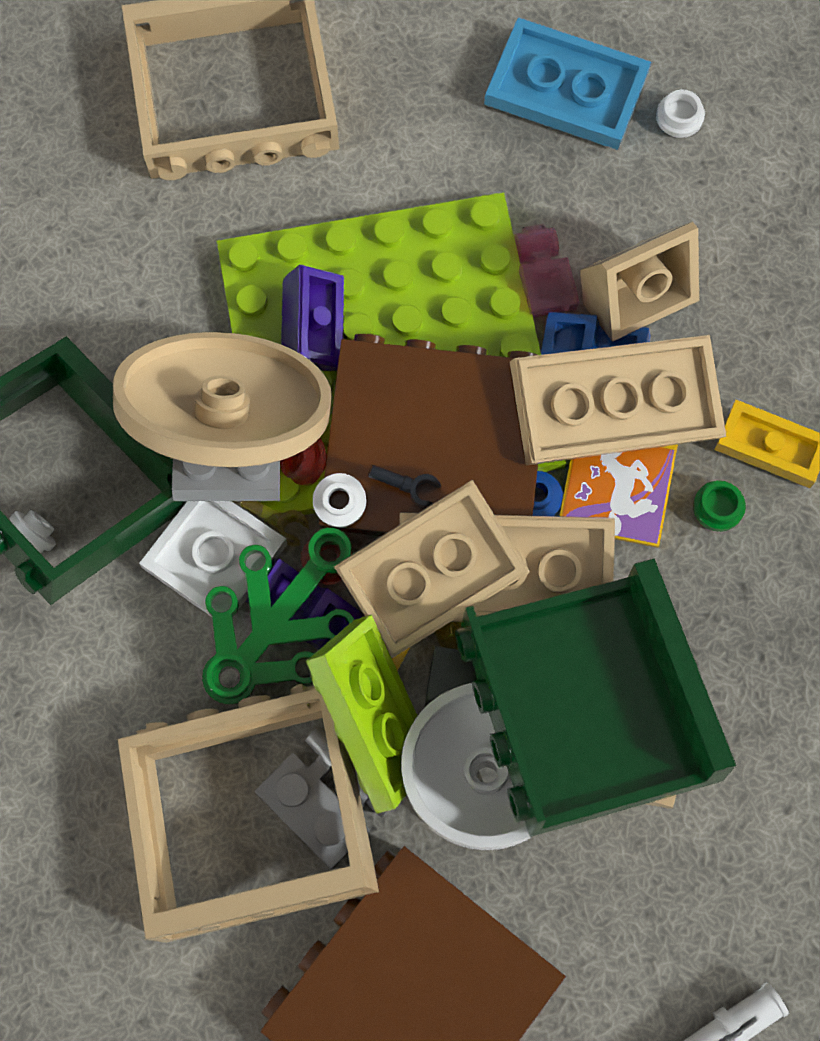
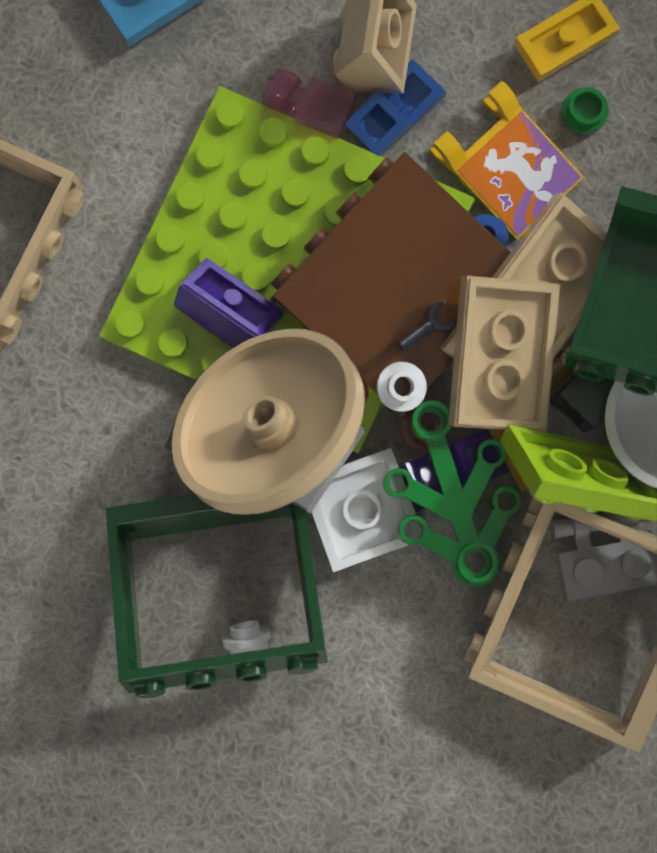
camera: 50 degrees left, 10 degrees up
clear yellow hand [239,501,309,547] -> none
tan tile [510,335,727,465] -> none

